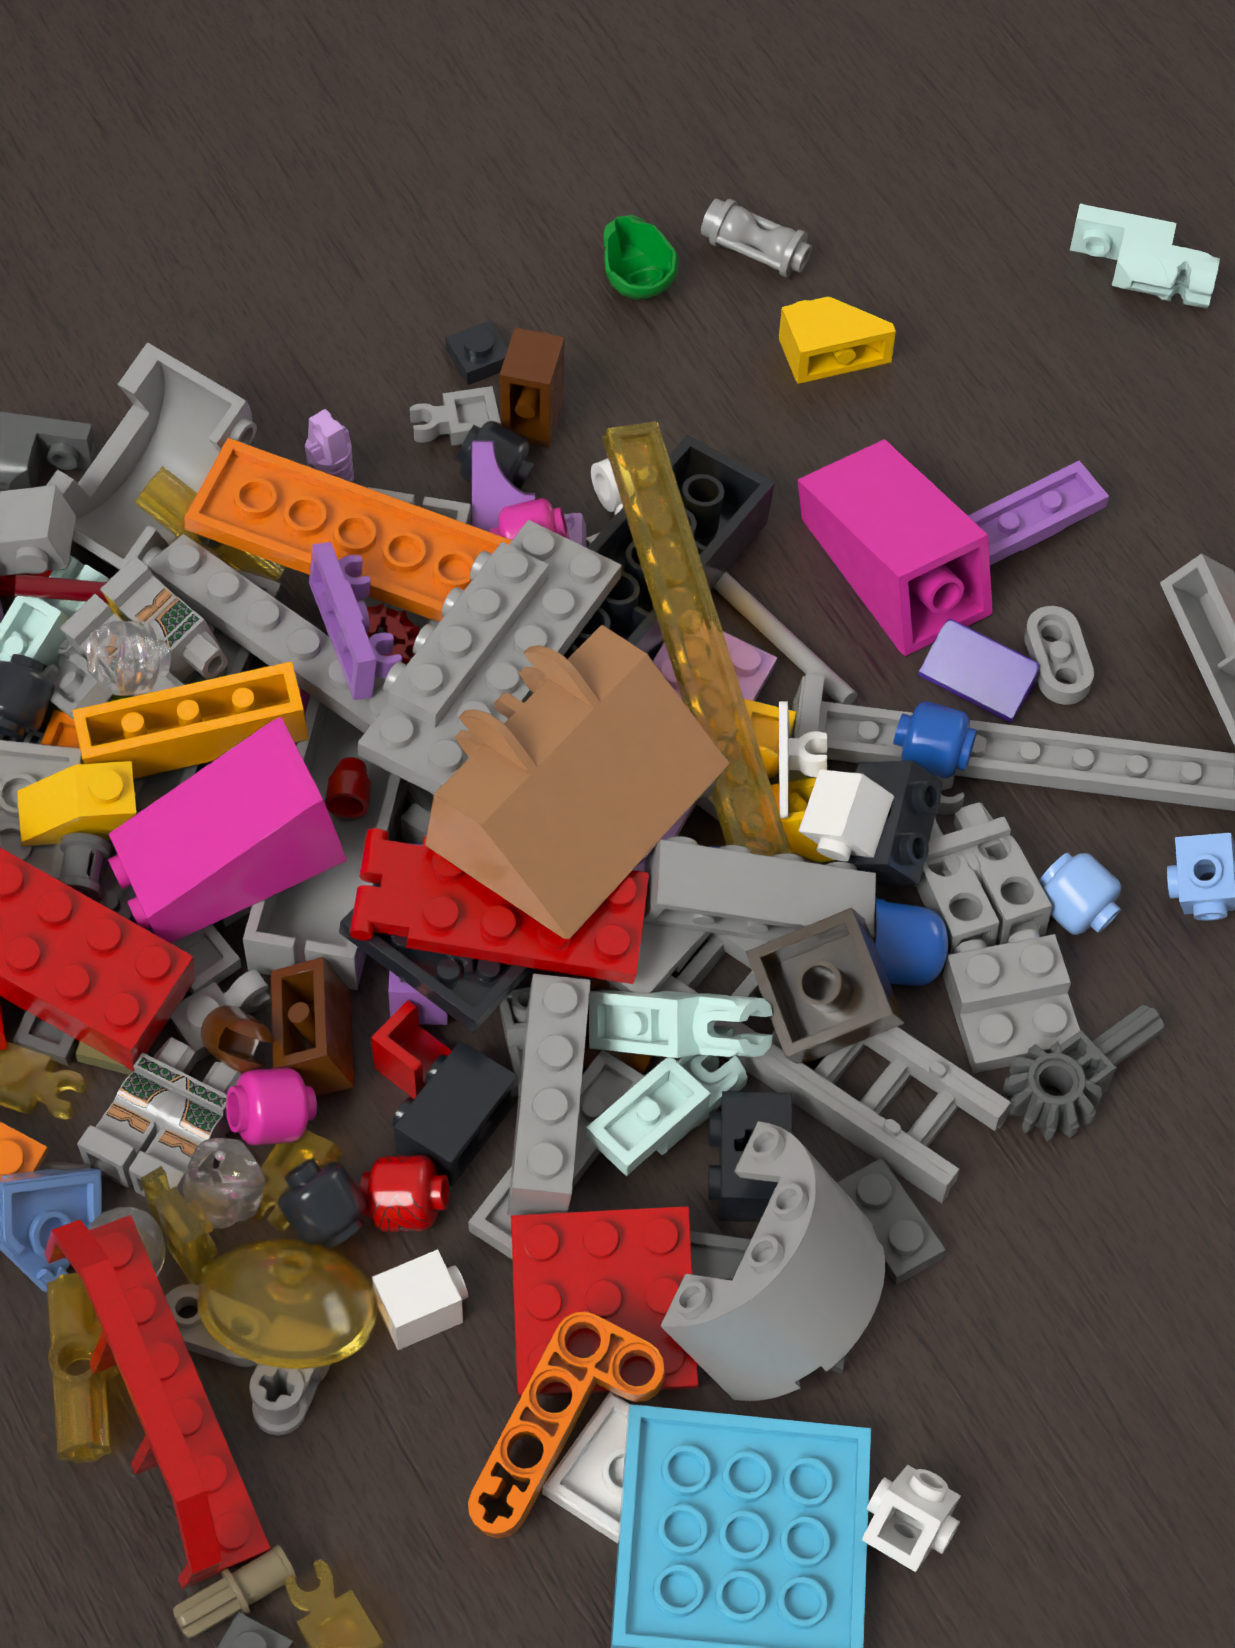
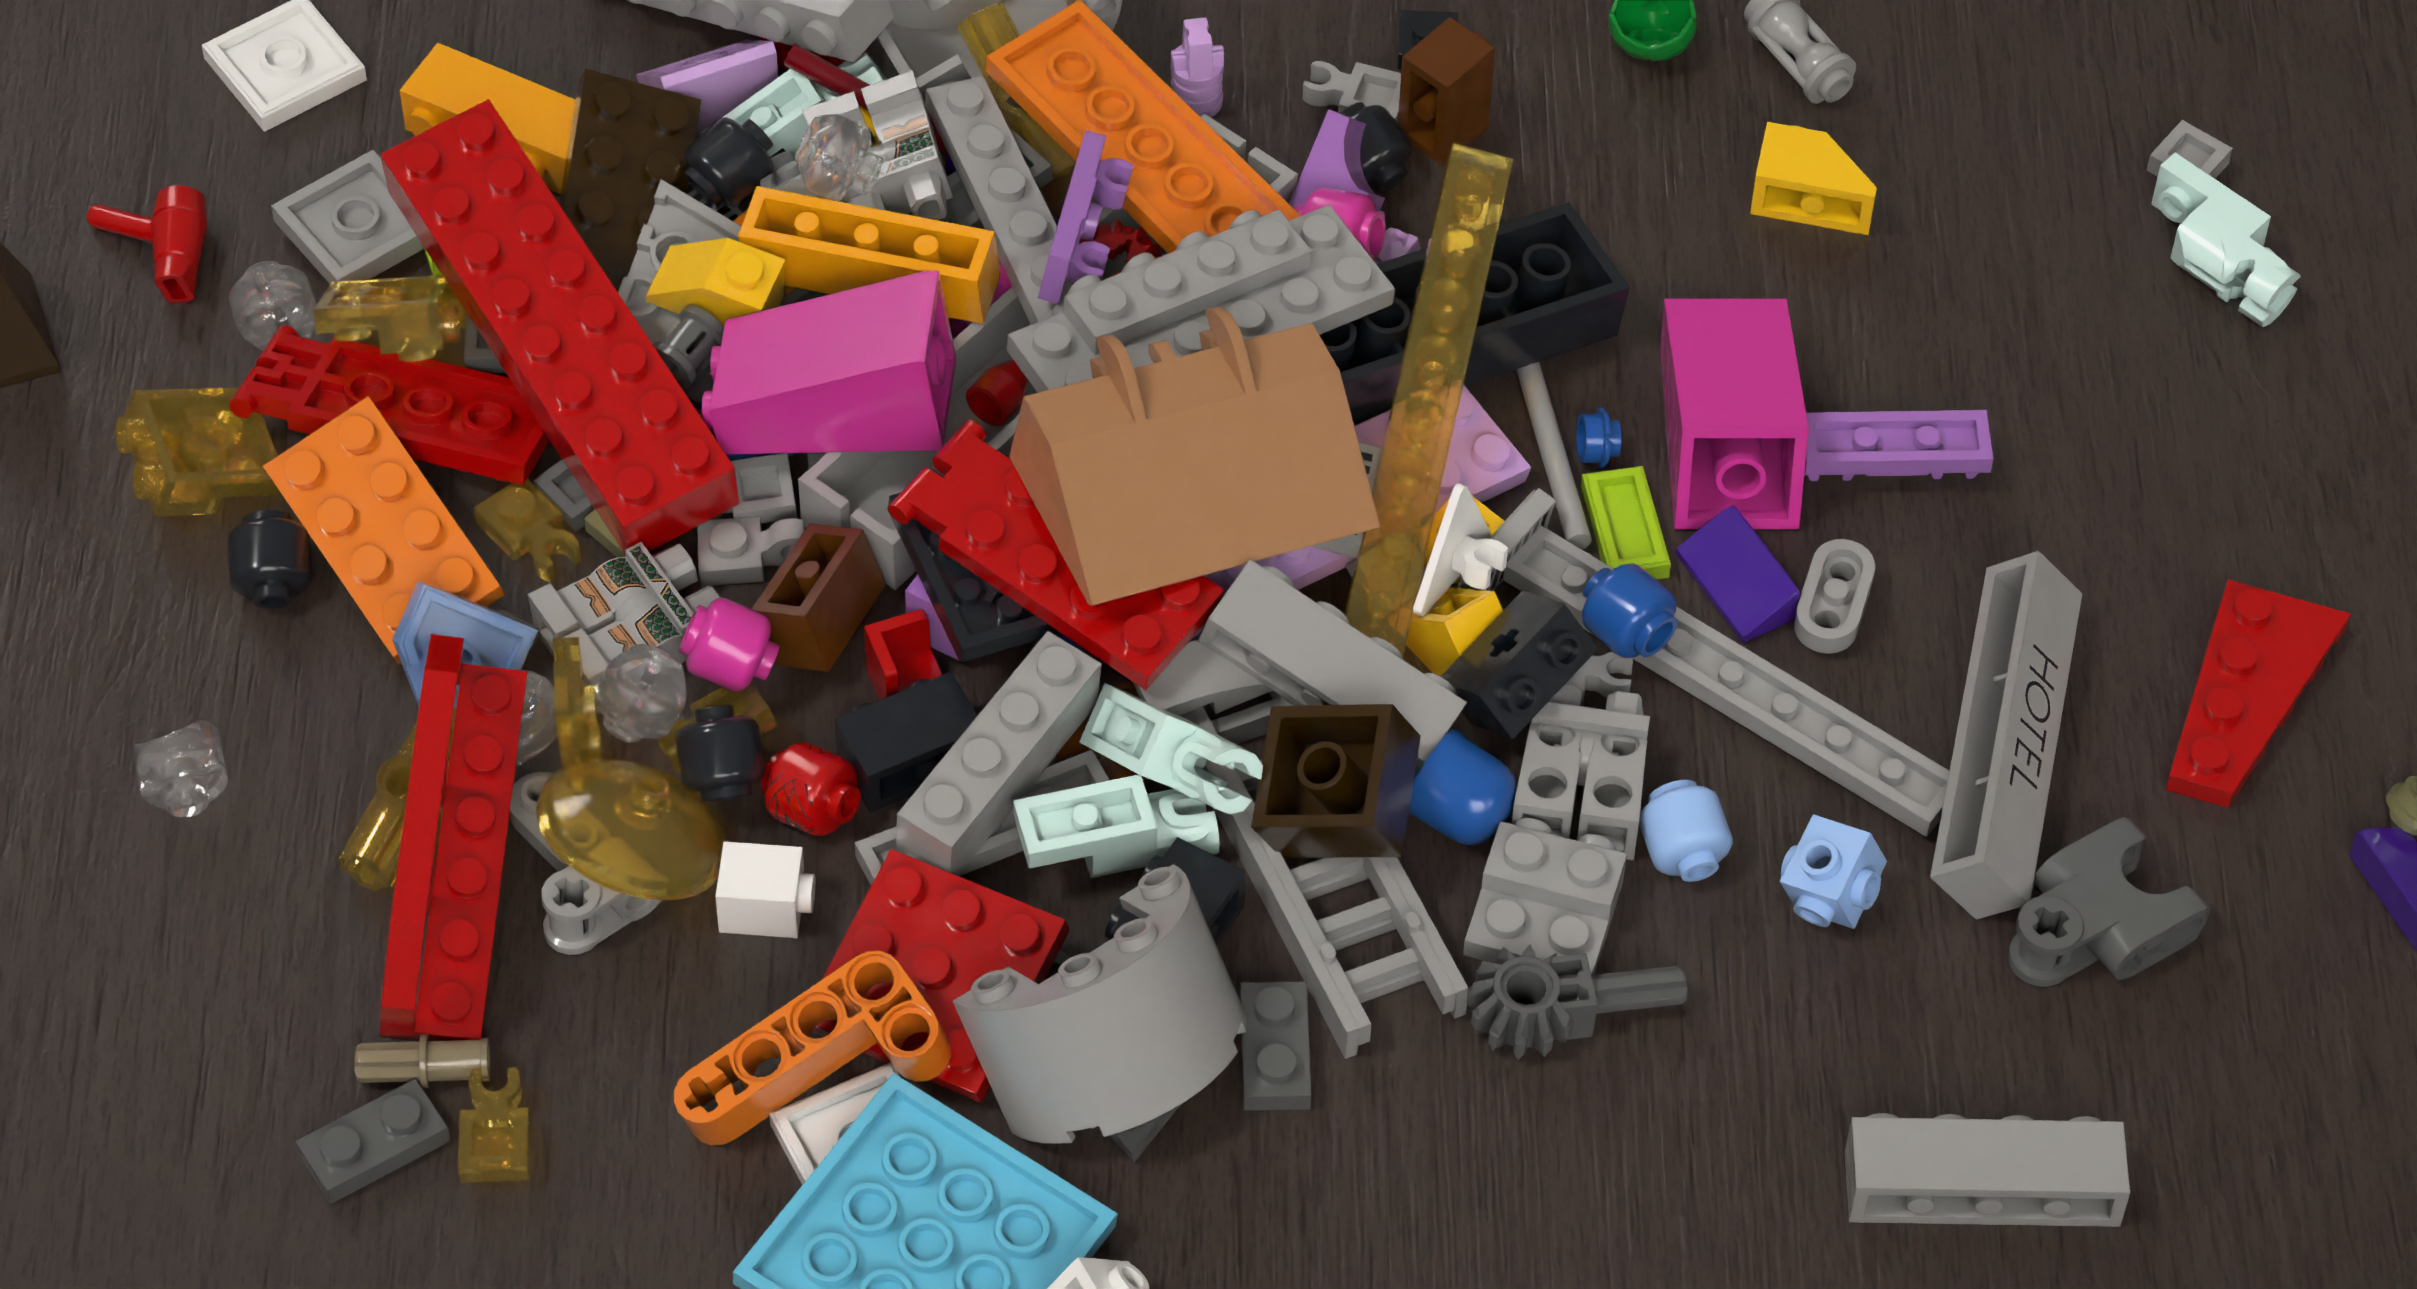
camera: 30 degrees right, 5 degrees down
reddish brown piece [200,1005,274,1073] -> none
white brick [799,770,894,861] -> none
none -> blue plate [1576,408,1621,469]
none -> lime tile [1581,466,1671,579]
none -> light grey plate [2147,120,2233,179]

